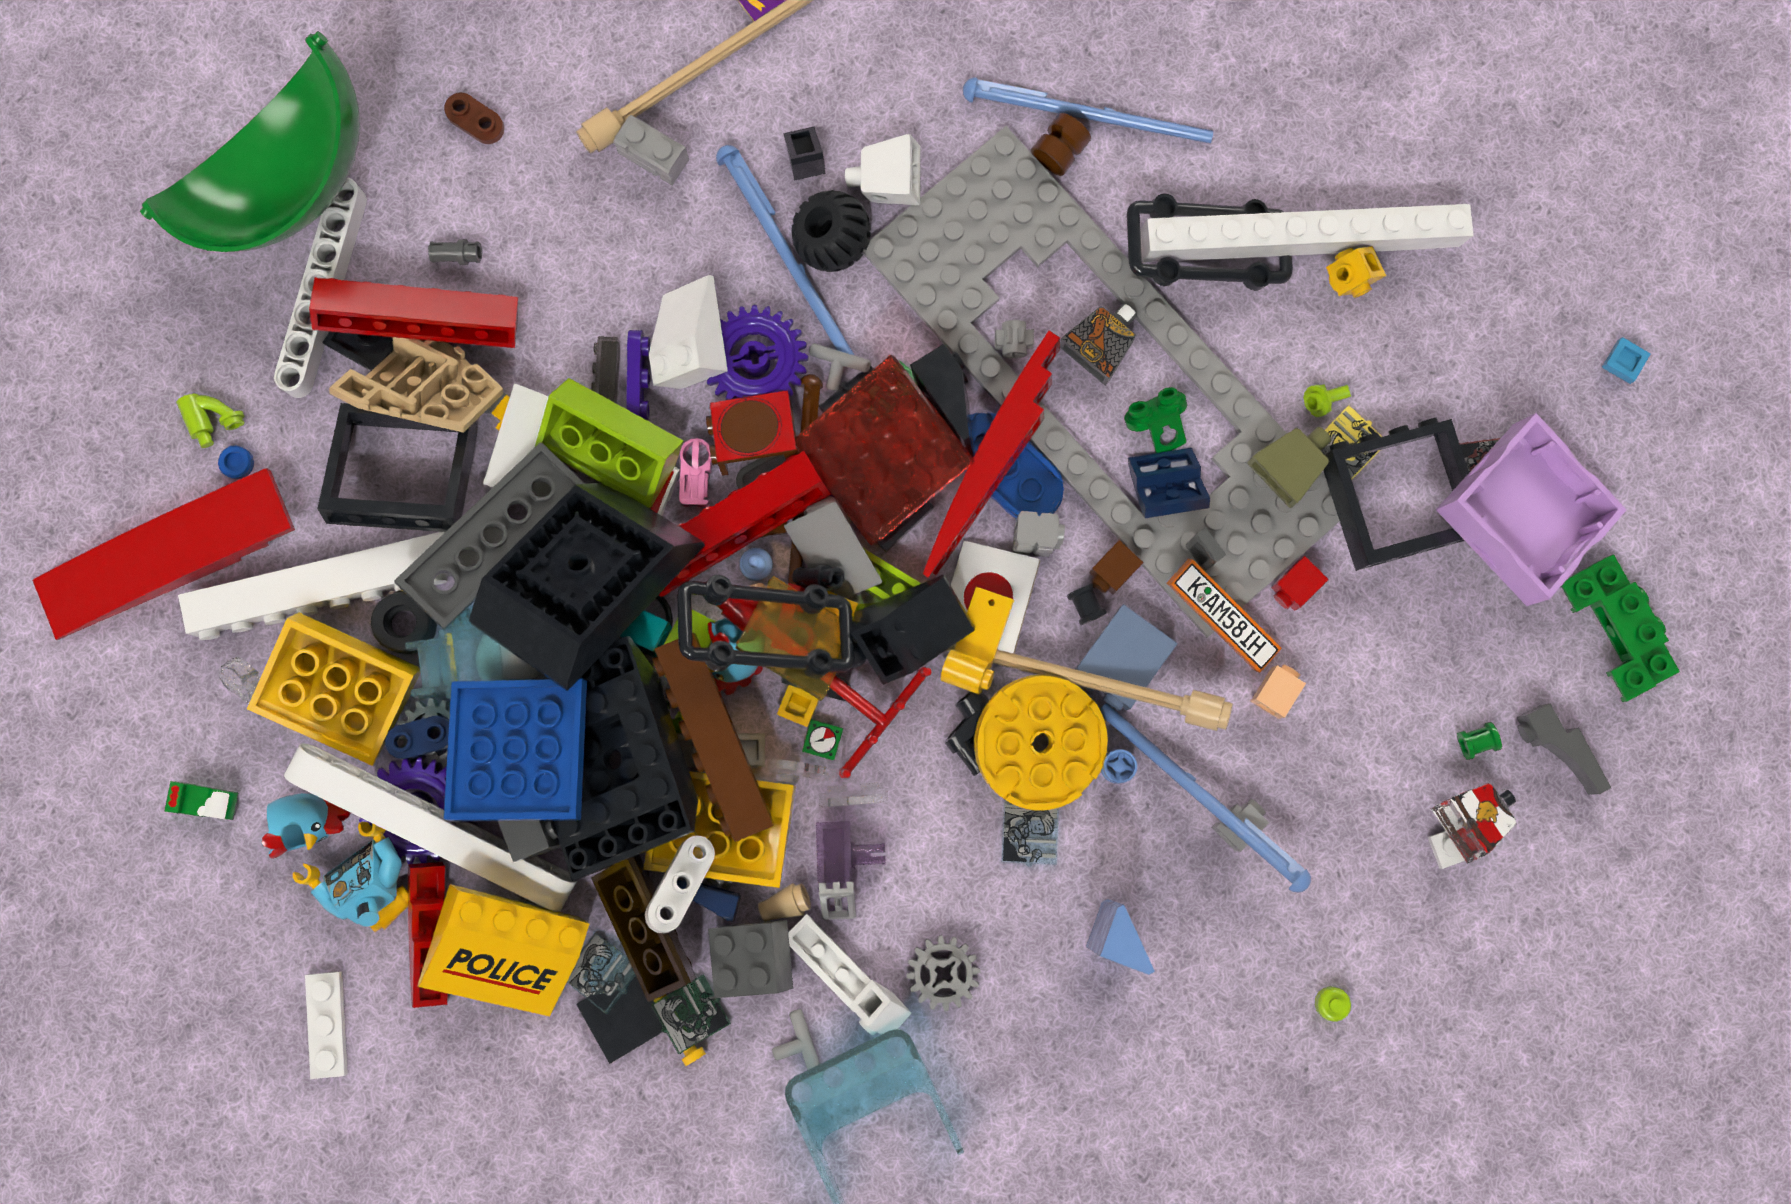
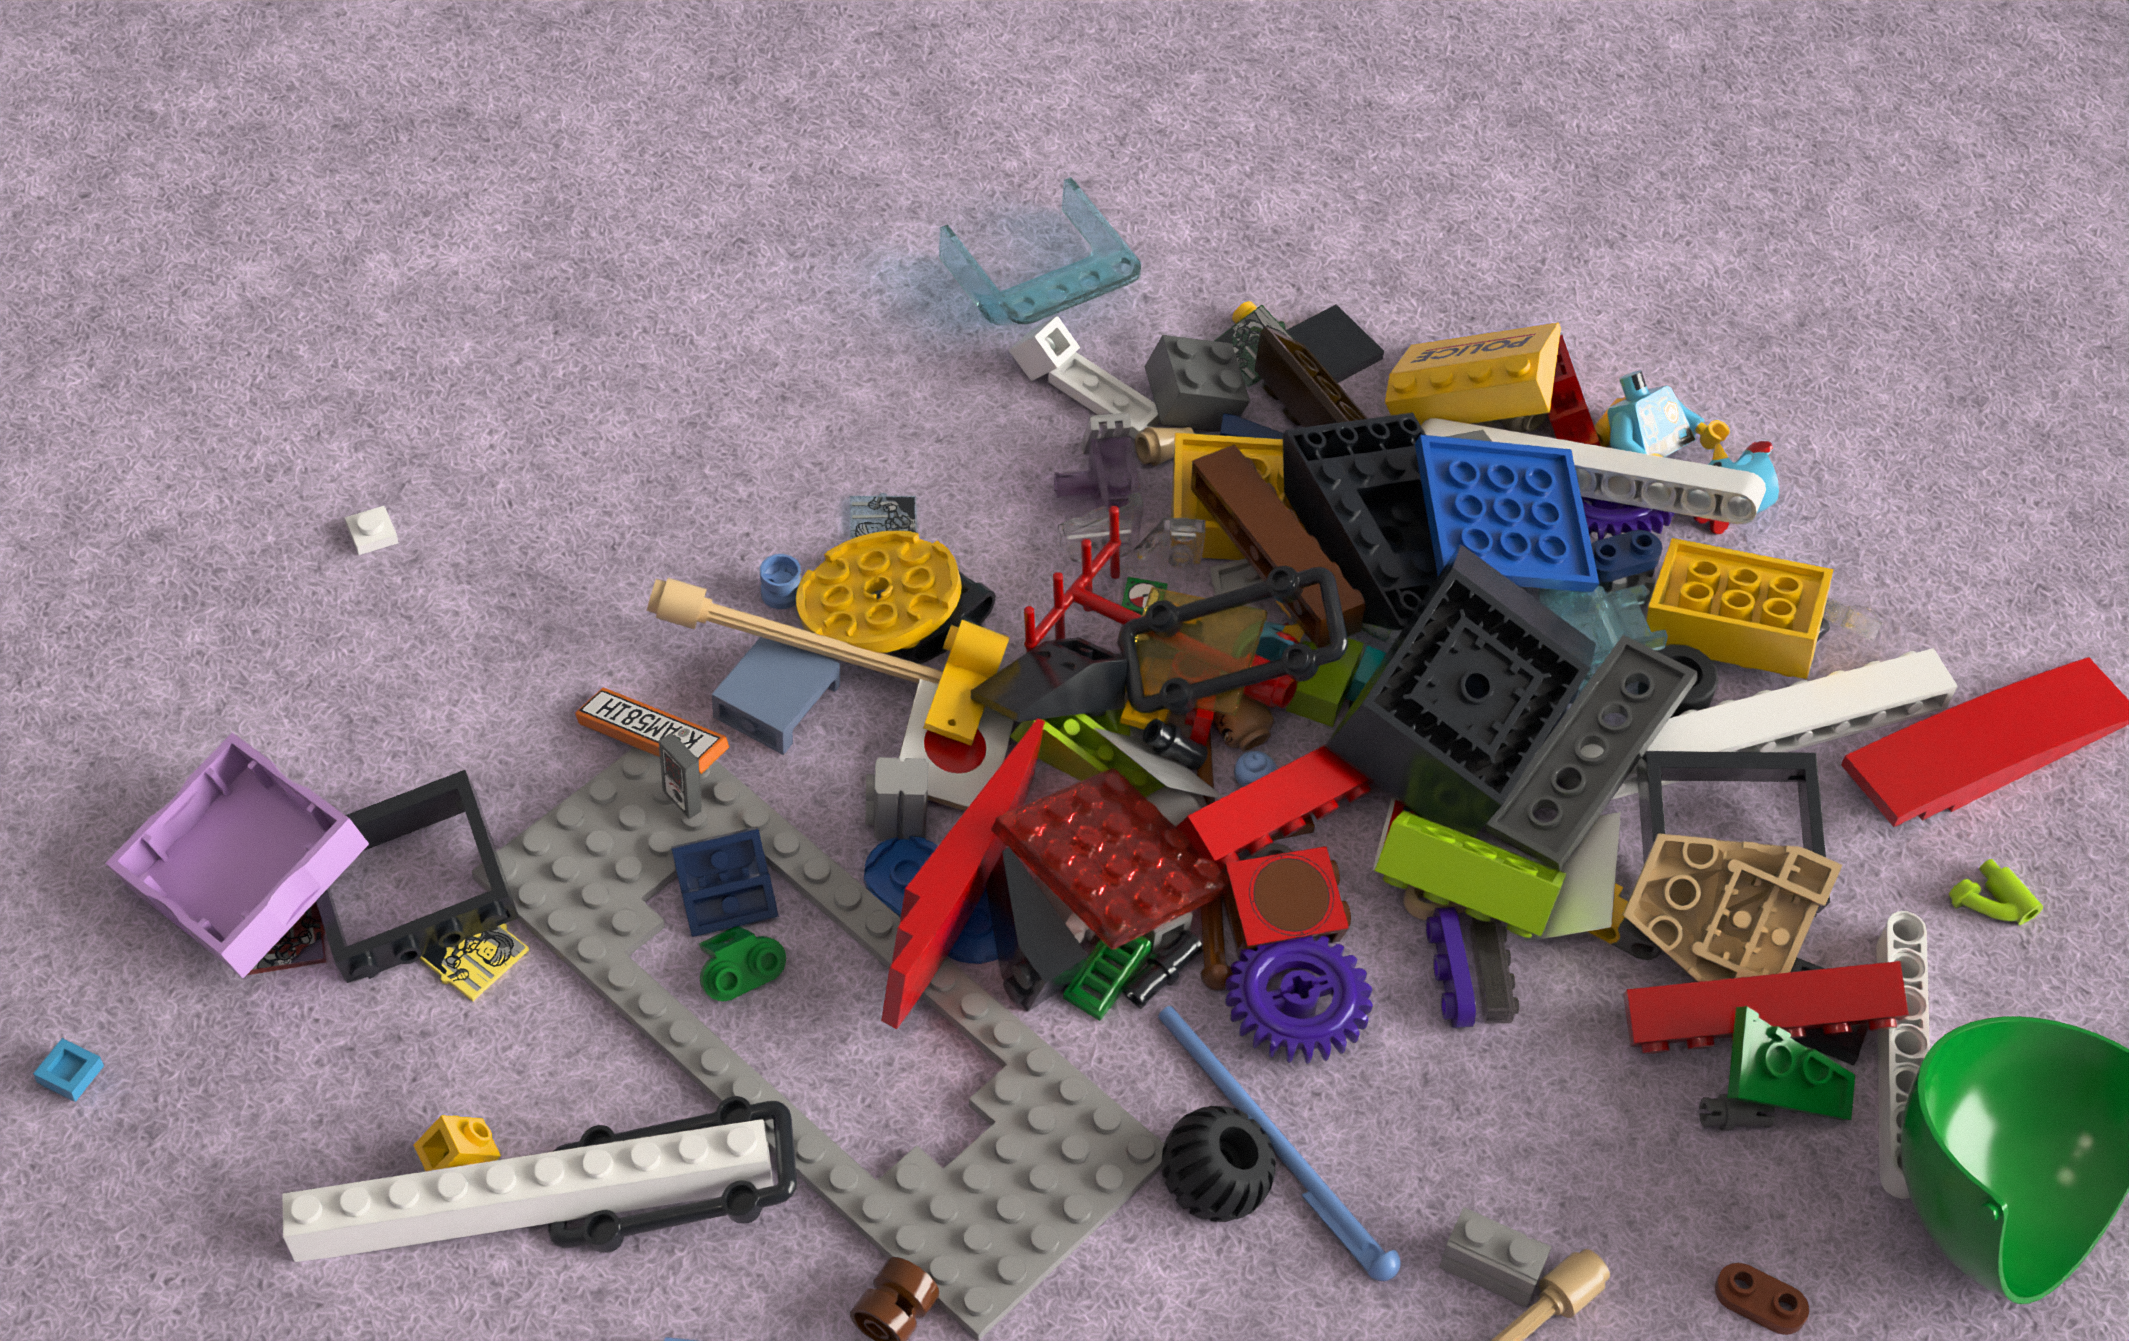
camera: 170 degrees right, 30 degrees down
green leg [164,781,239,820] -> none
blue tile [218,446,254,479] -> none
white plate [305,971,348,1079] -> none
piece [567,933,636,1014] -> none
white plate [645,836,715,933] -> none
white slope [649,275,728,389] -> none
bright pink piece [679,438,712,507] -> none
light grey piece [772,1009,823,1078] -> none
black slope [783,126,826,181] -> none
light grey piece [809,343,871,391] -> none
white torso [845,134,921,205] -> none
light grey gear [906,935,981,1011] -> none
light grey gear [995,320,1034,358] -> none
torso [1060,303,1137,386] -> none
black bush [1067,583,1107,626] -> none
medium blue slope [1086,899,1155,975] -> none
reddish brown brick [1089,540,1144,595] -> none
medium blue bar [1100,703,1311,893] -> none
light grey brick [1211,799,1269,852] -> none
olive torso [1247,427,1332,508] -> none
light nougat brick [1251,665,1306,719] -> none
red brick [1271,556,1329,611] -> none
lime plate [1303,384,1351,417] -> none
lime piece [1314,986,1351,1022] -> none
torso [1430,783,1516,864] -> none
green bush [1457,722,1502,760] -> none
dark grey slope [1517,703,1611,795] -> none
green bracket [1560,554,1680,702] -> none
none -> green wing [1727,1006,1855,1120]

